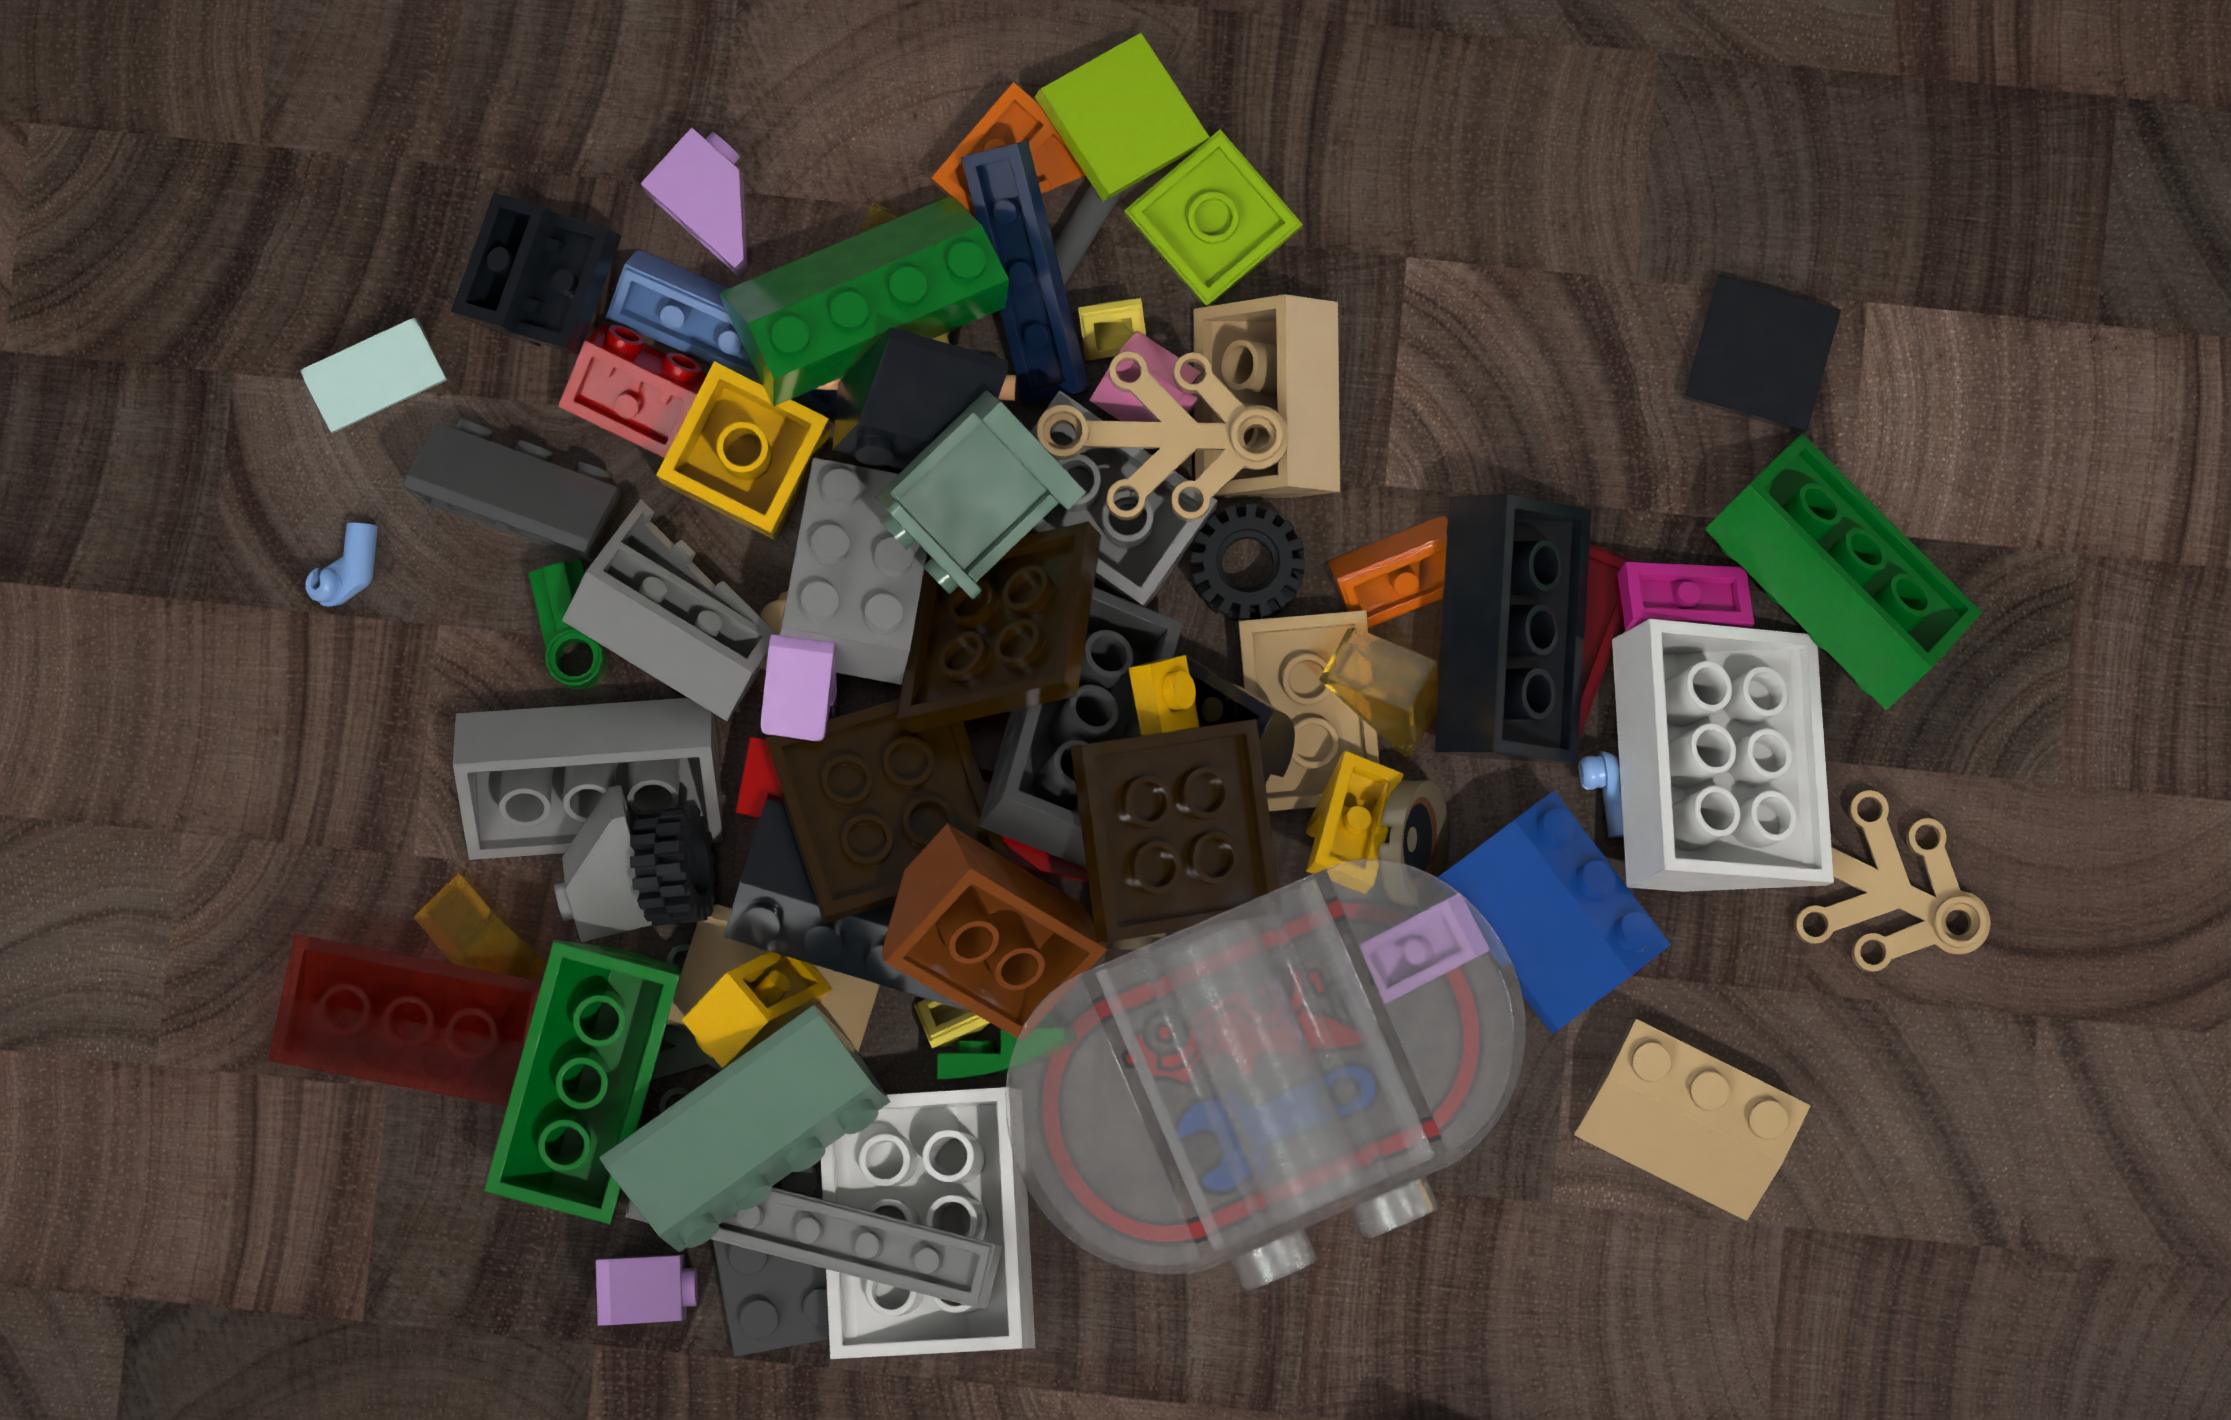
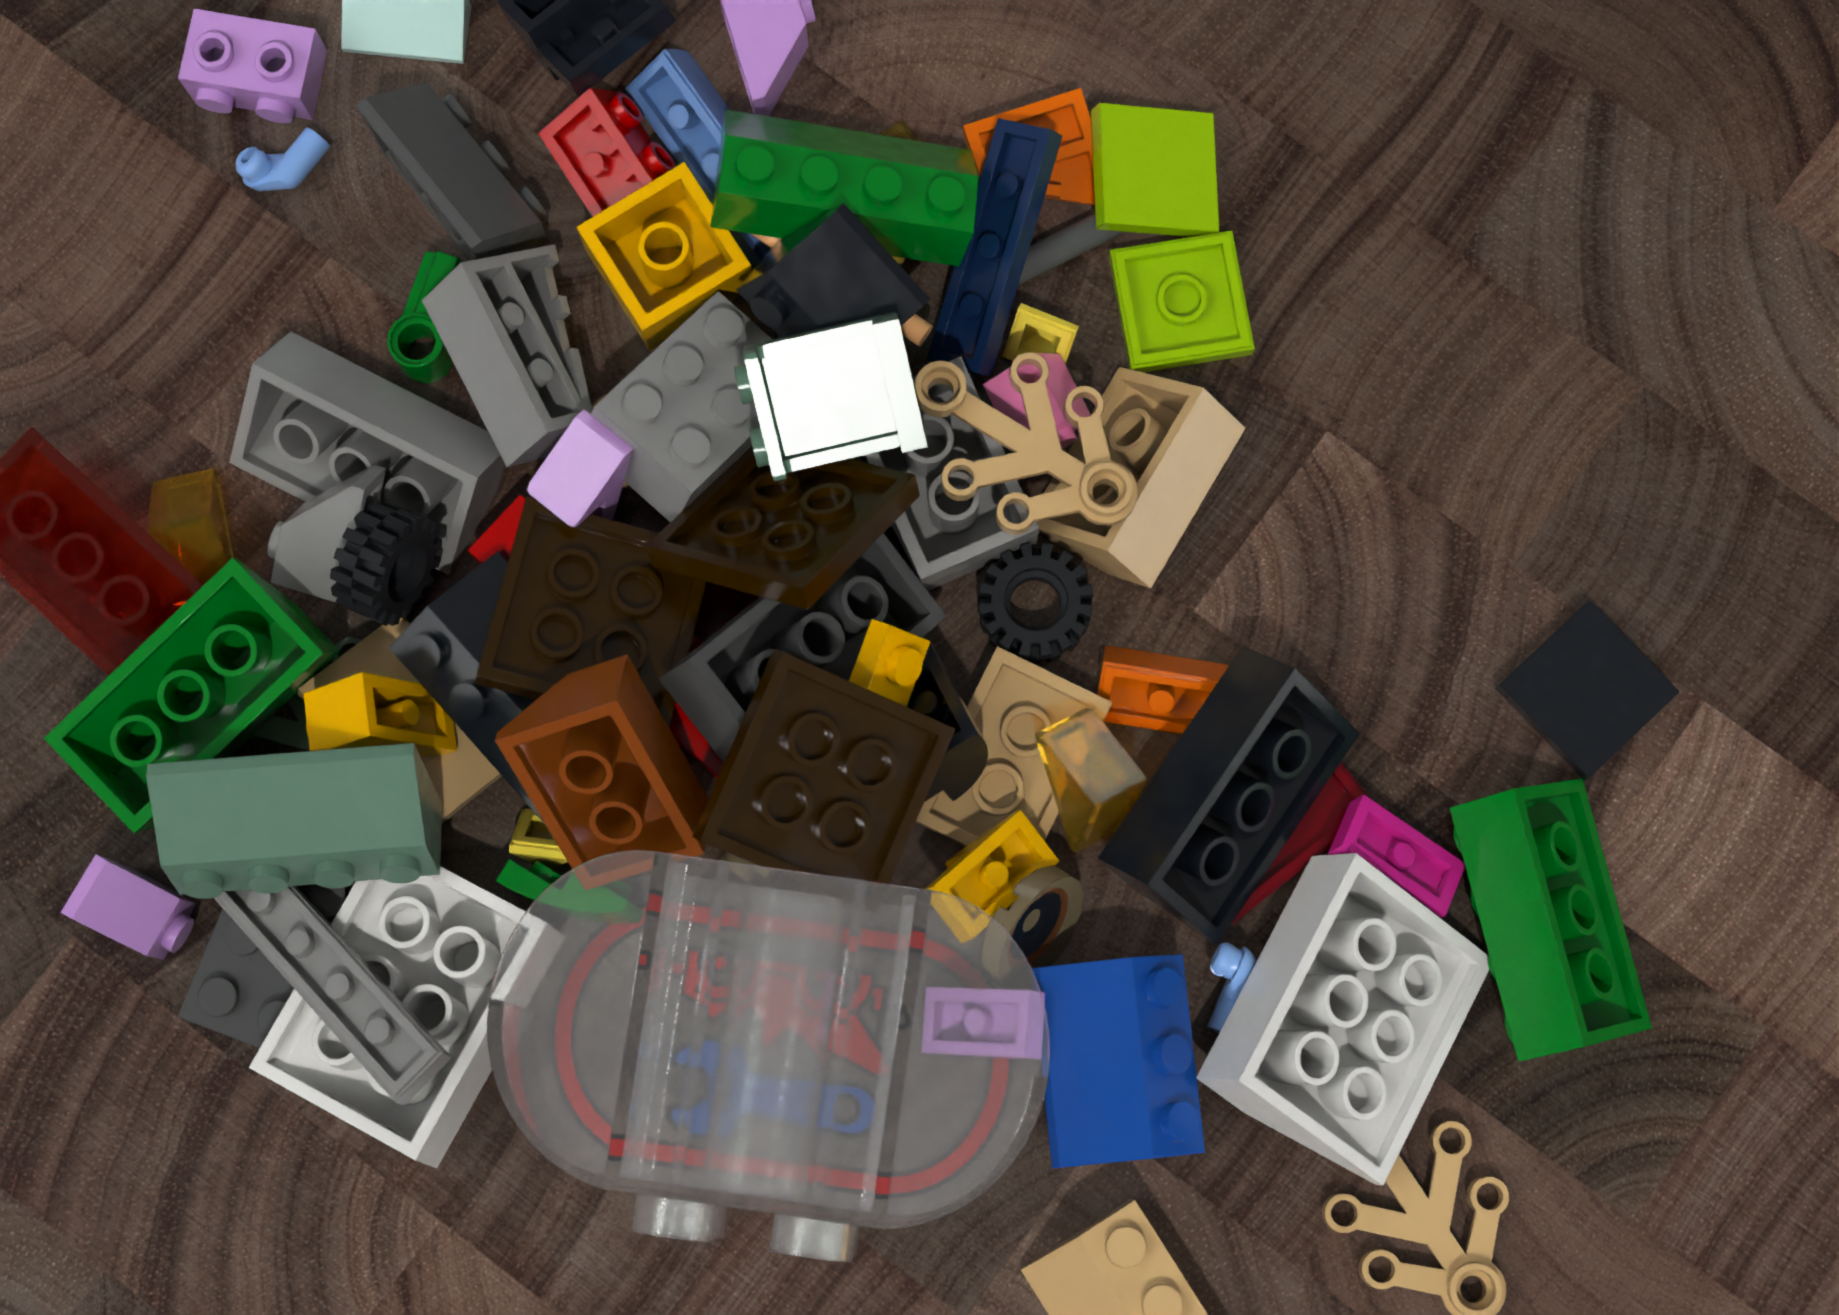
camera: 30 degrees right, 5 degrees down
none -> lavender brick [178,9,328,123]

